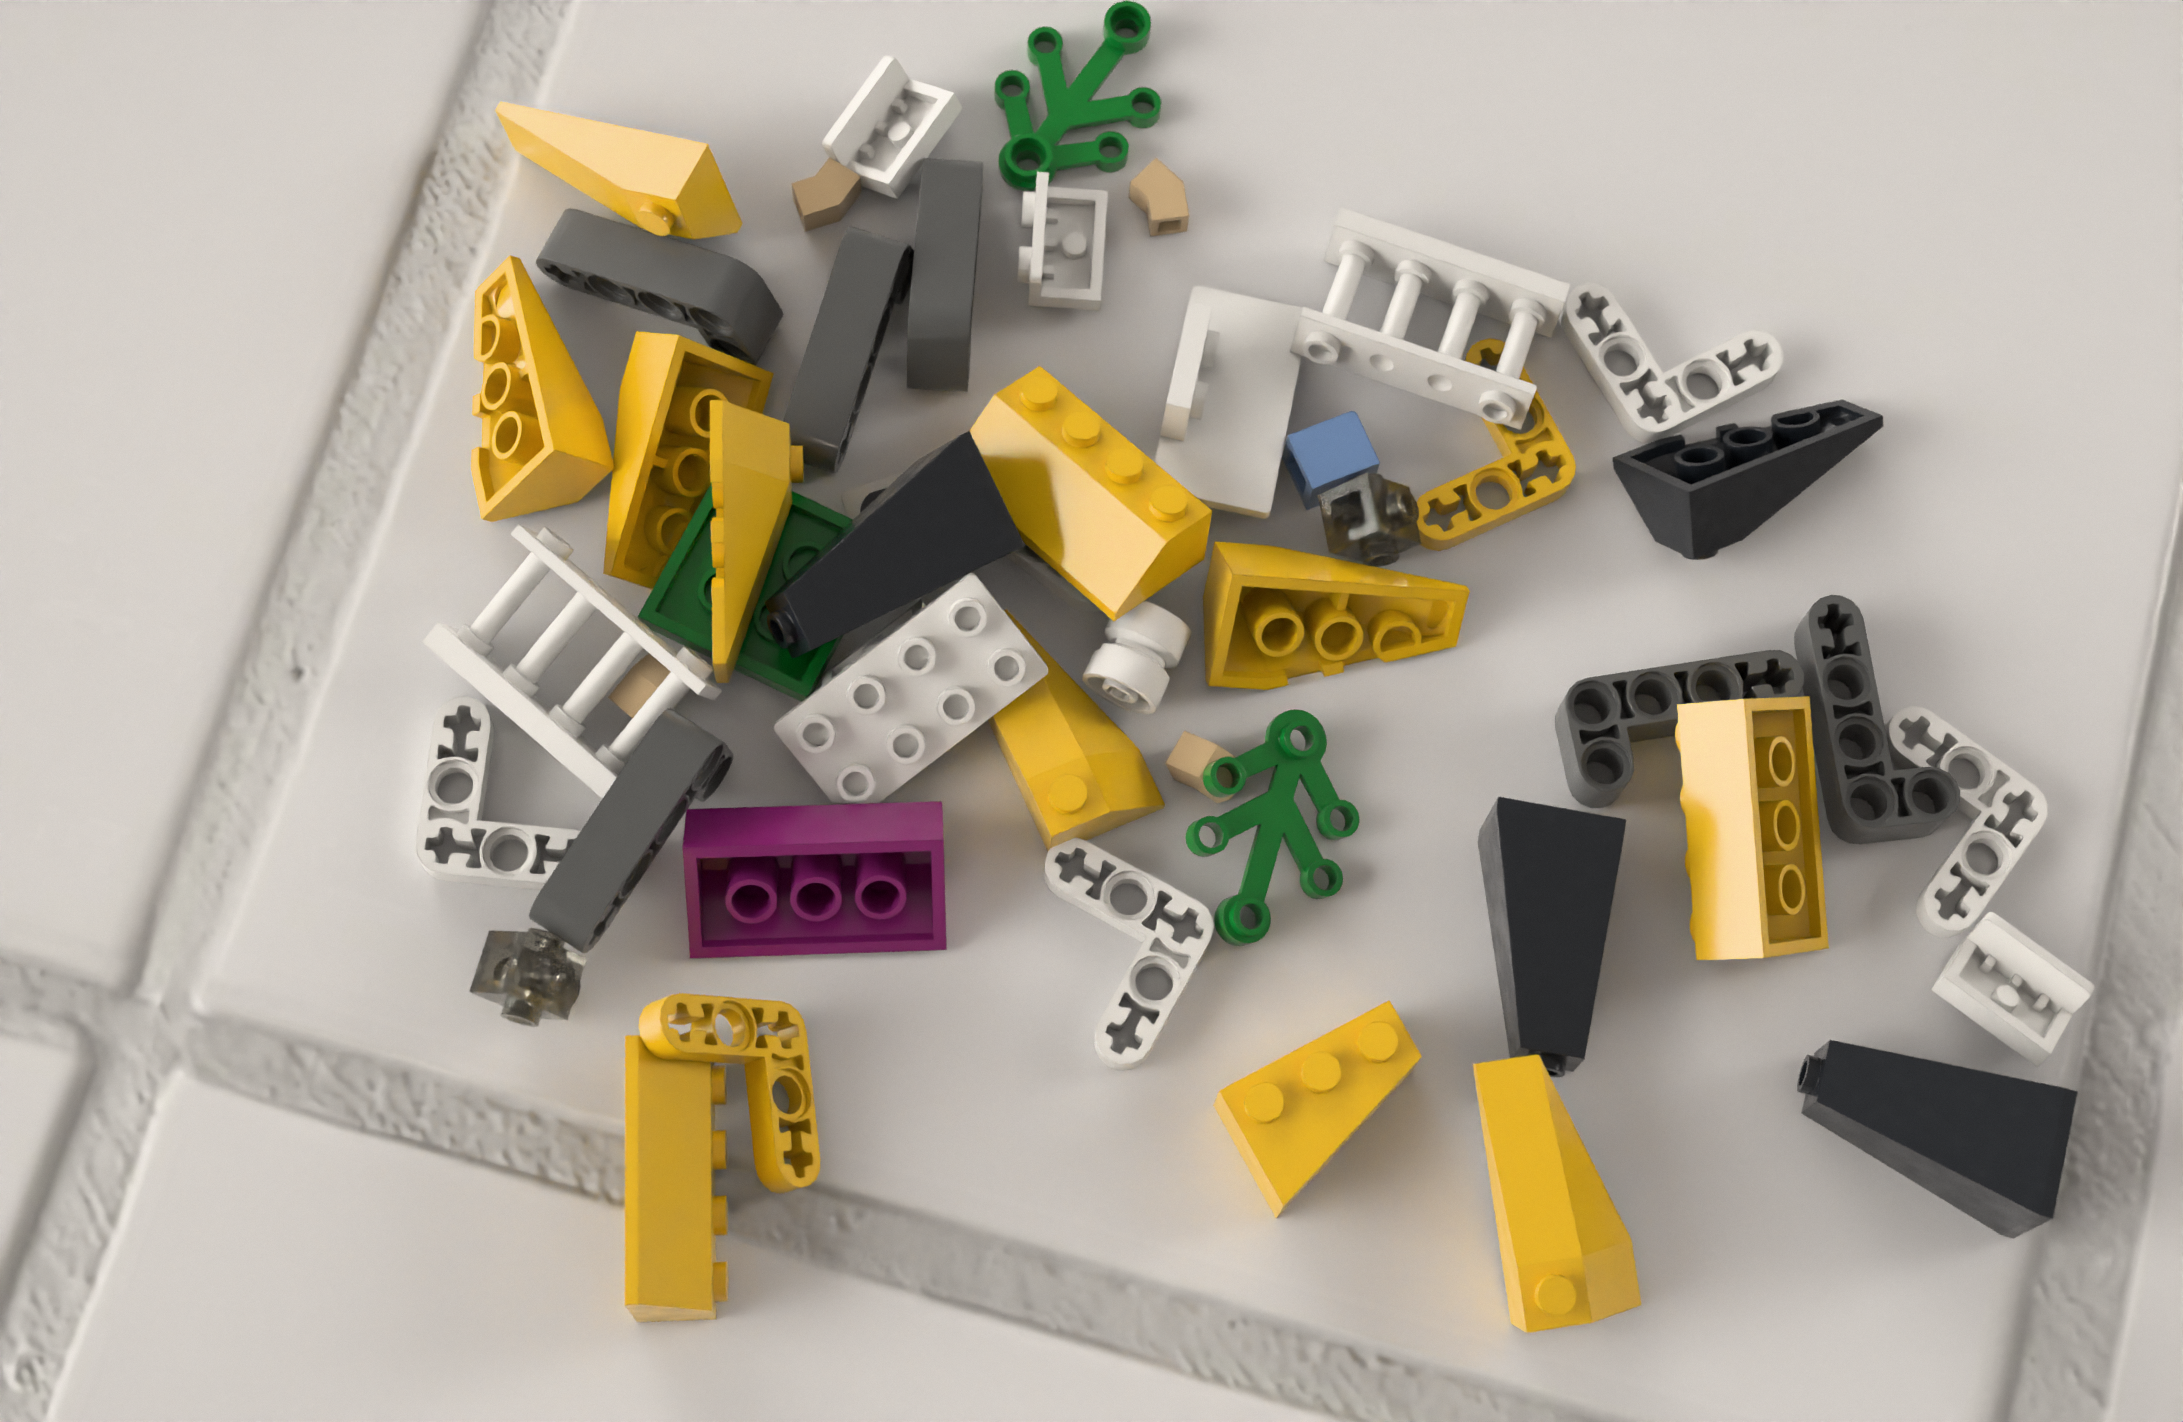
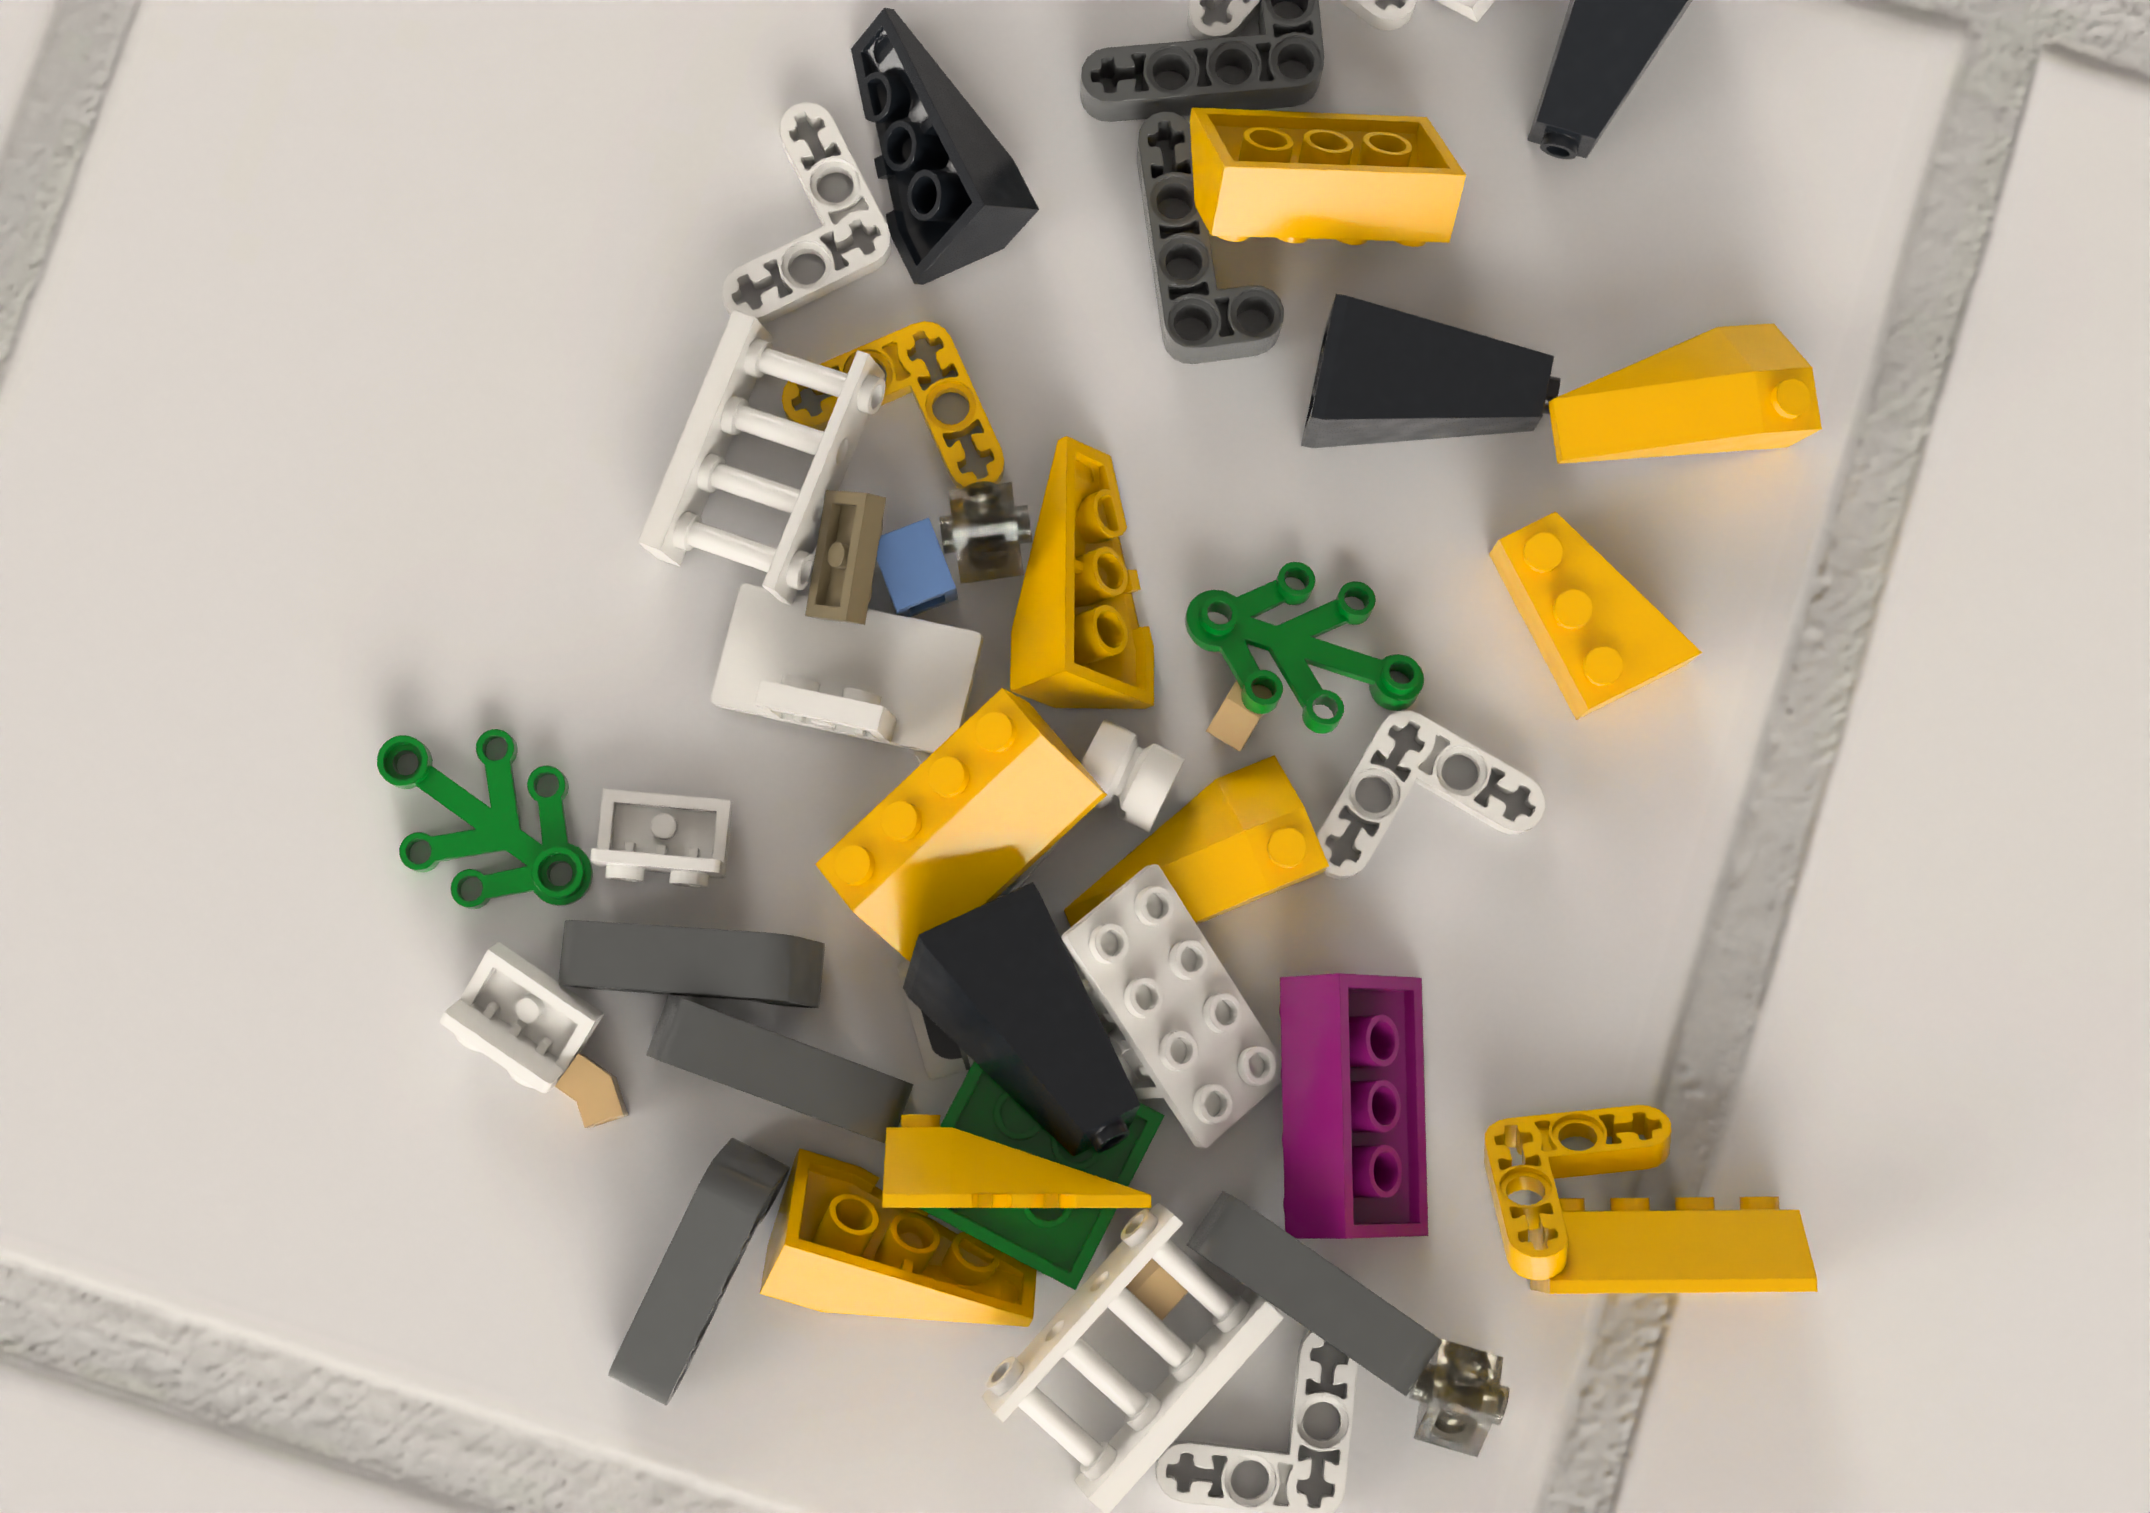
camera: 85 degrees left, 10 degrees up
yellow wedge [471,255,614,522] -> none
yellow wedge [495,101,743,240] -> none
tan piece [1129,158,1189,236] -> none
none -> dark tan plate [805,490,886,625]

